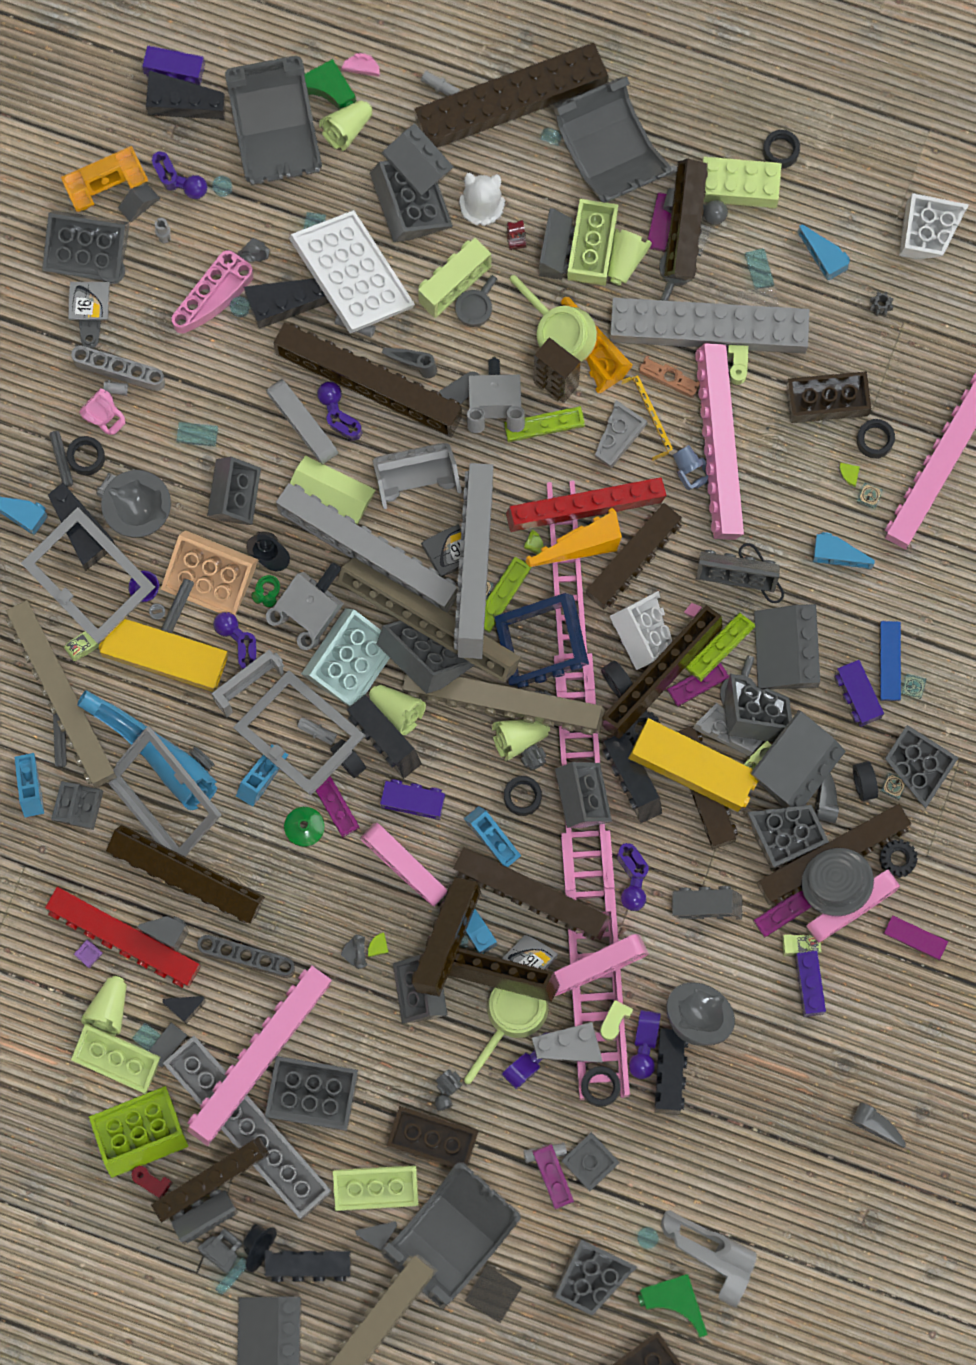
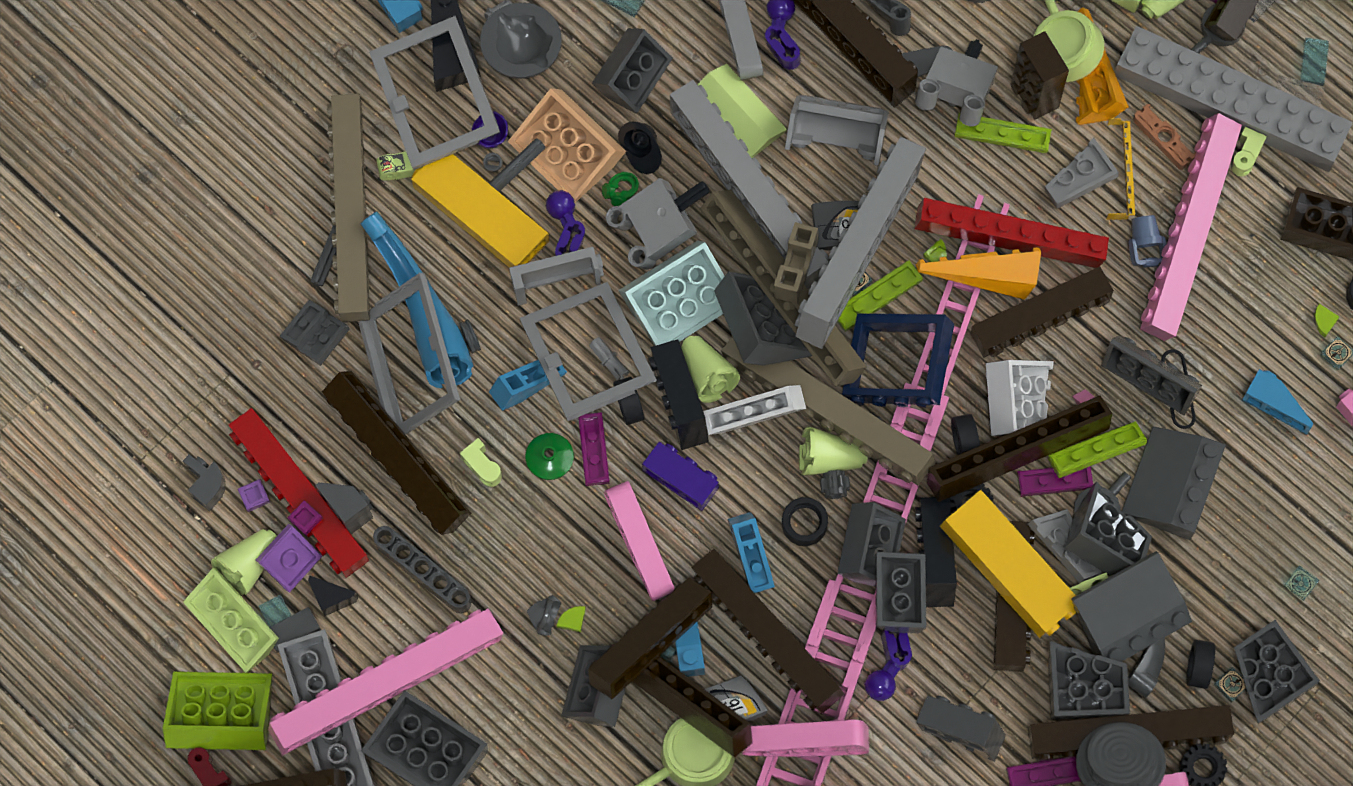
camera: 25 degrees right, 5 degrees down
dark azure slope [14,753,45,818] -> none
dark purple brick [834,660,884,727] -> none
blue tile [880,621,901,701] -> none
none -> dark grey brick [183,454,226,512]
none -> medium lavender tile [256,524,322,593]
none -> magenta tile [287,500,323,536]
none -> yellowish green leg [460,438,502,487]
none -> white brick [703,385,806,435]
none -> dark tan arch [774,222,819,304]
none -> dark grey slope [875,552,926,634]

